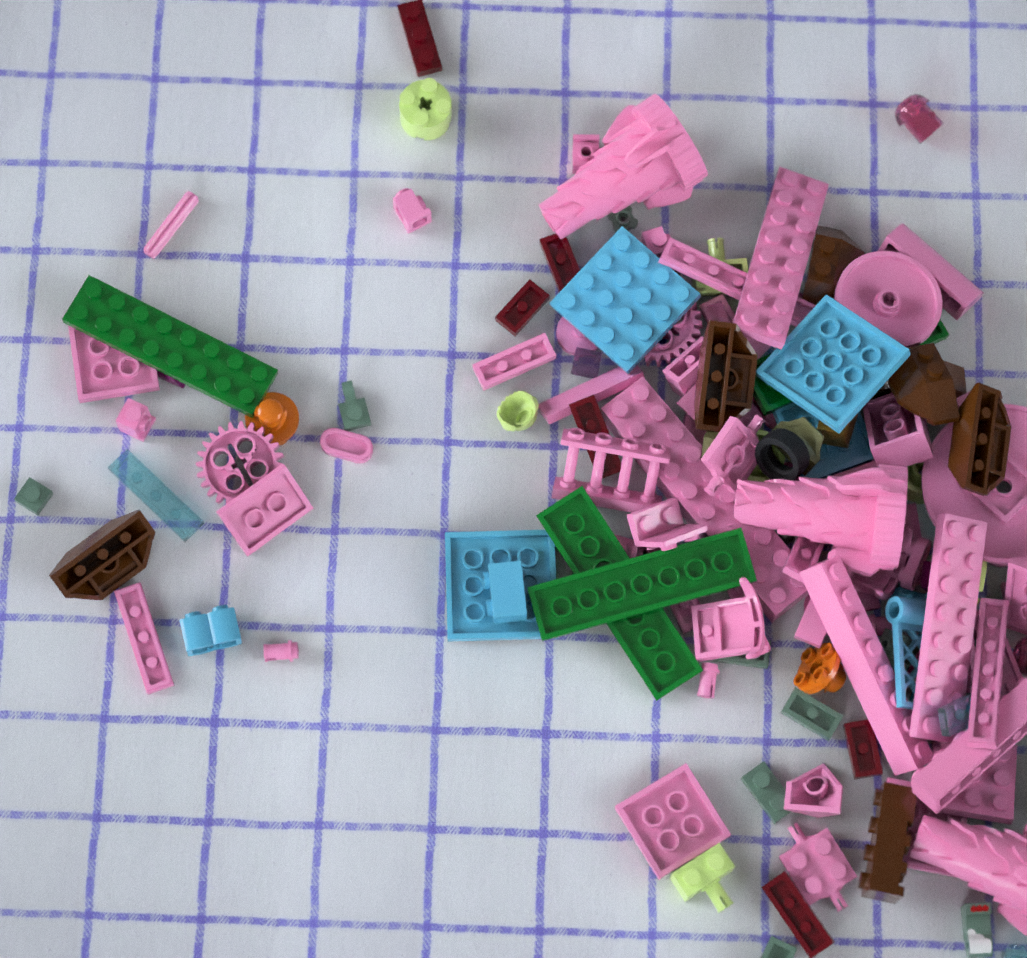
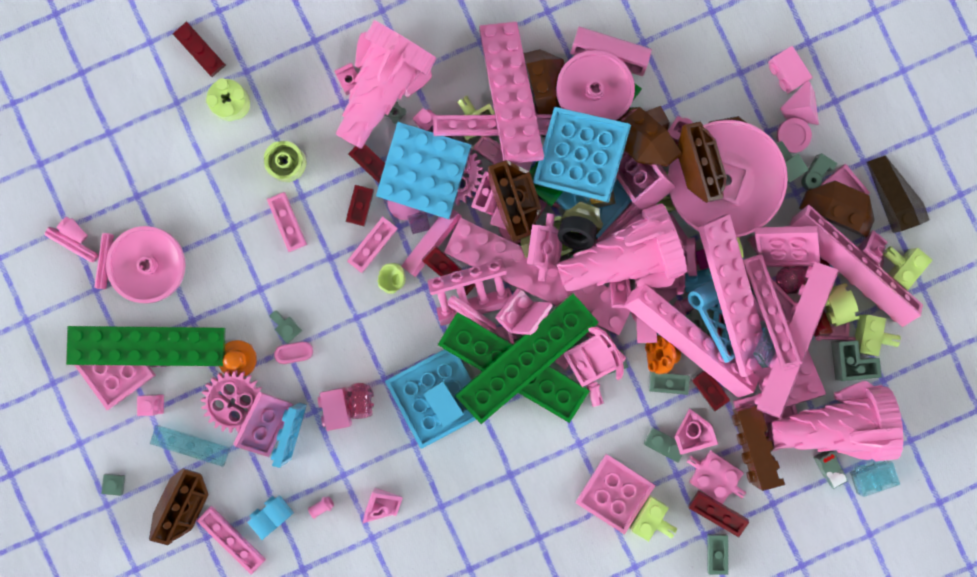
camera: 25 degrees left, 15 degrees up
bright pink brick [393,188,432,234] -> none
none -> bright pink axle [45,227,98,262]
none -> bright pink cone [57,217,88,244]
none -> bright pink dish [106,226,186,303]
none -> yellowish green brick [264,141,307,183]
none -> bright pink tile [267,192,307,252]
none -> medium azure plate [271,403,307,468]
none -> bright pink brick [318,387,352,431]
none -> clear pink piece [345,383,374,419]
none -> bright pink slope [362,488,403,524]
none -> bright pink axle [448,296,497,332]

